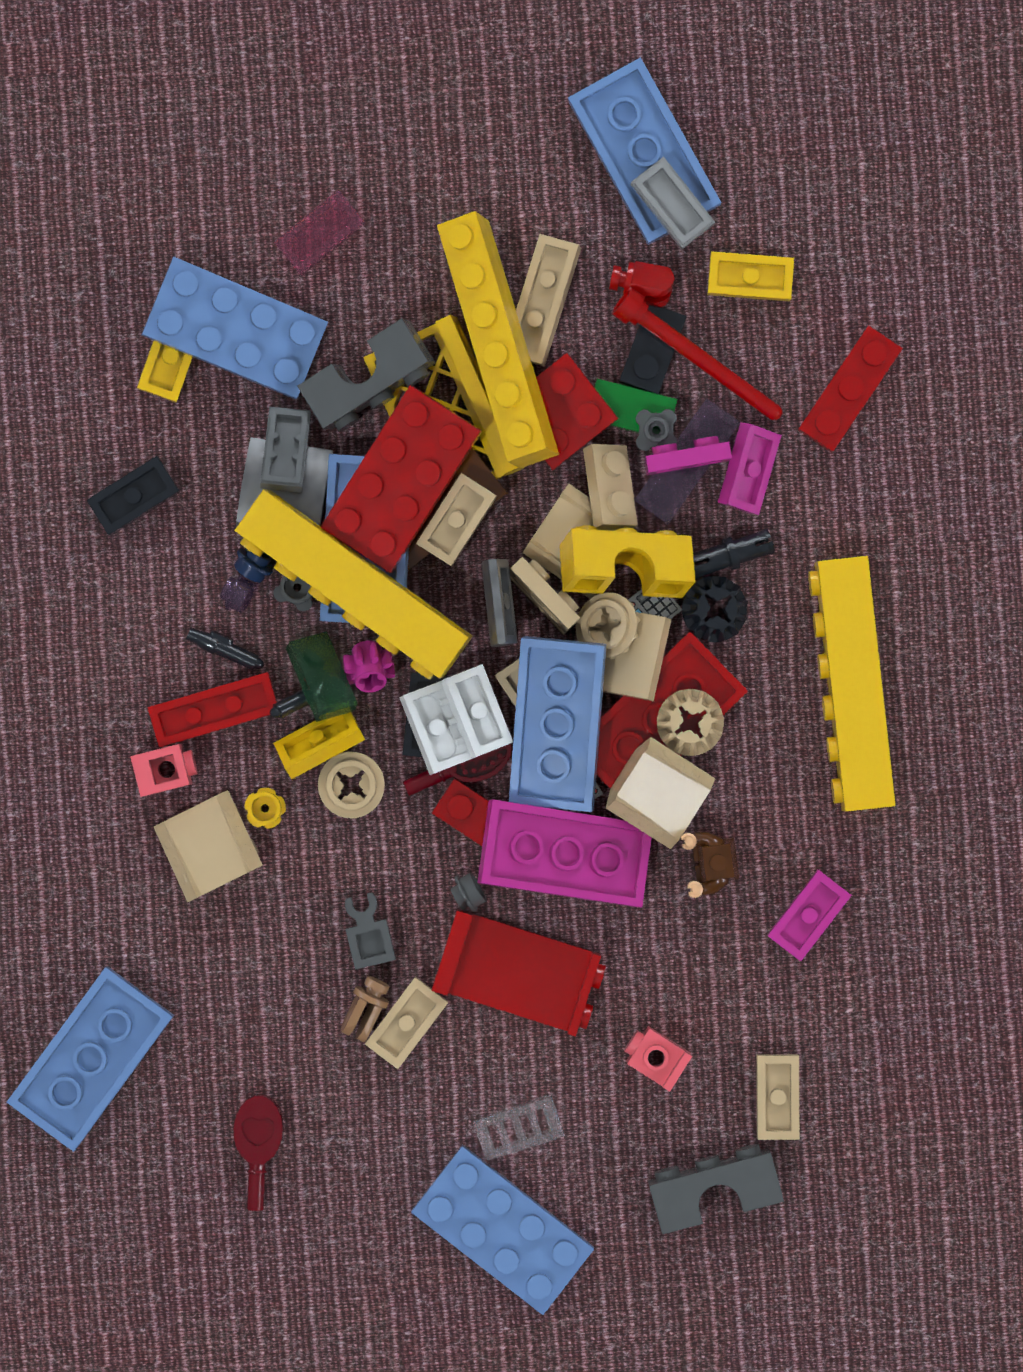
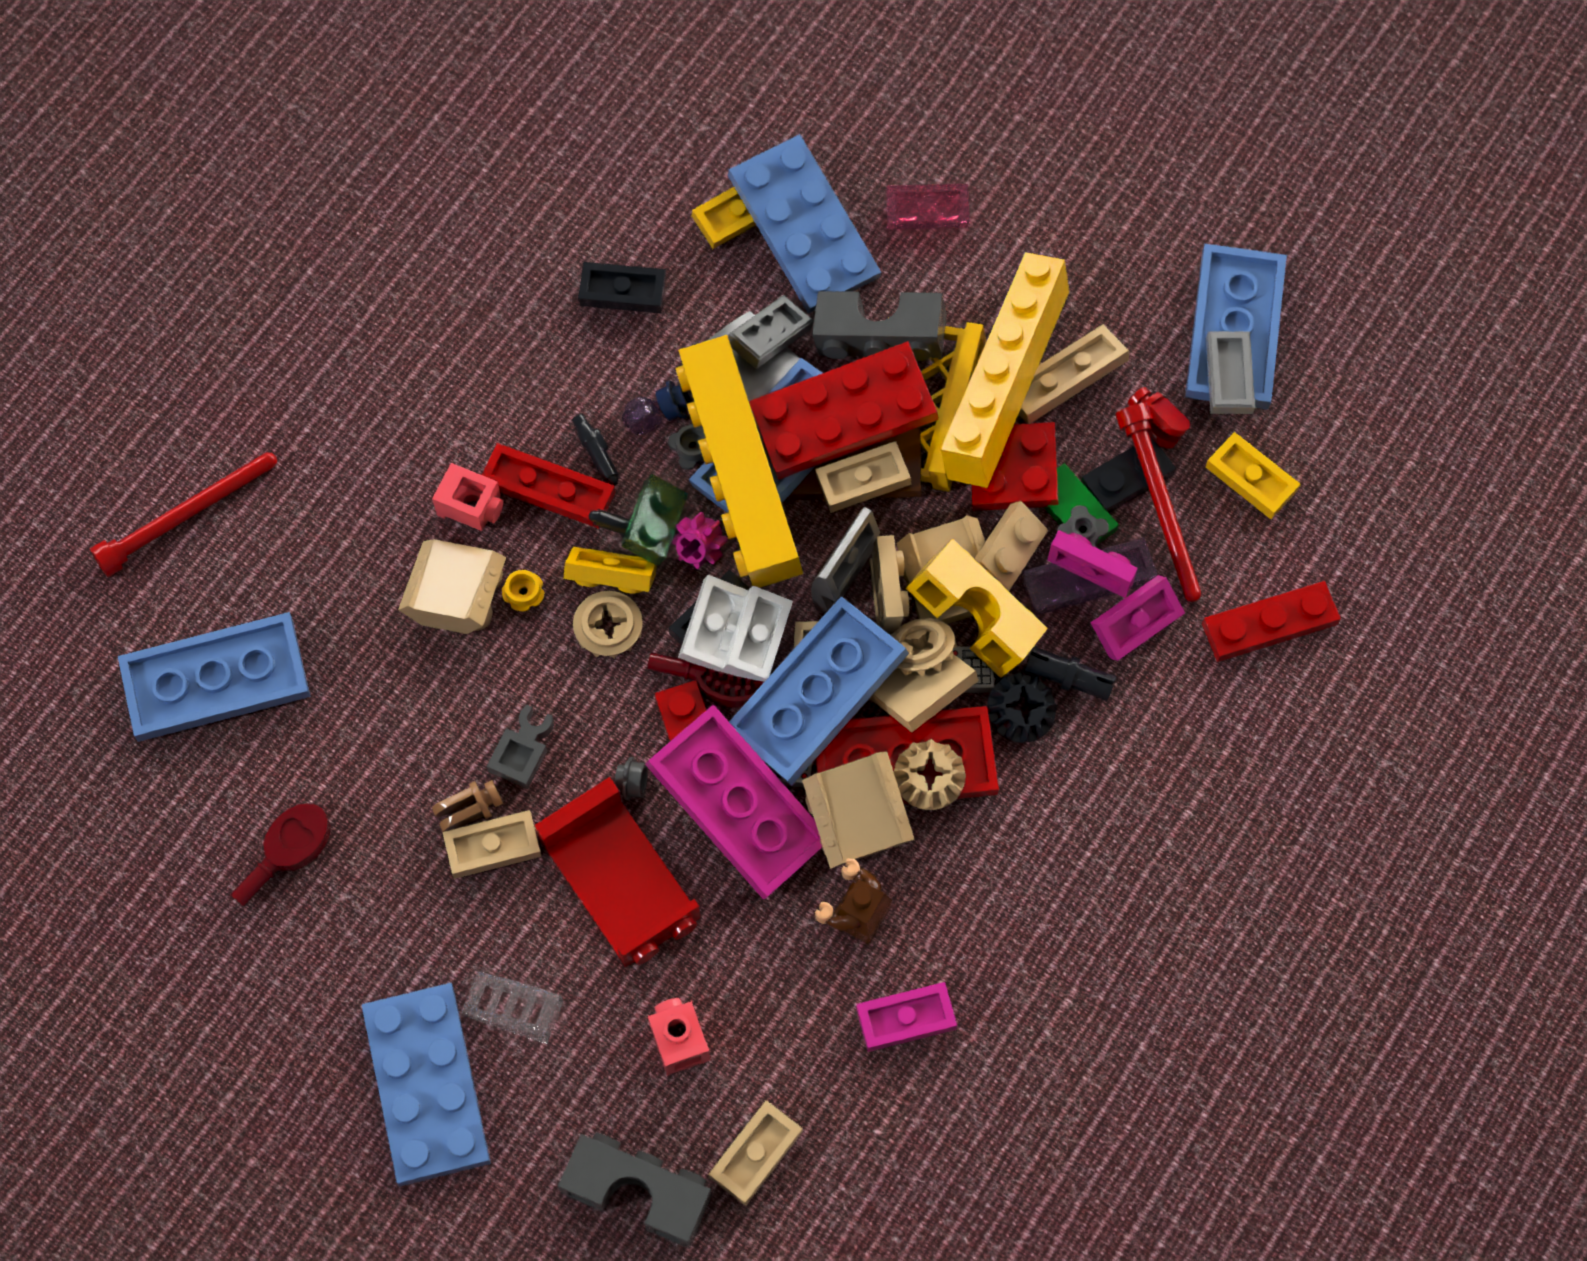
camera: 30 degrees right, 20 degrees down
yellow brick [808,556,896,812] -> none

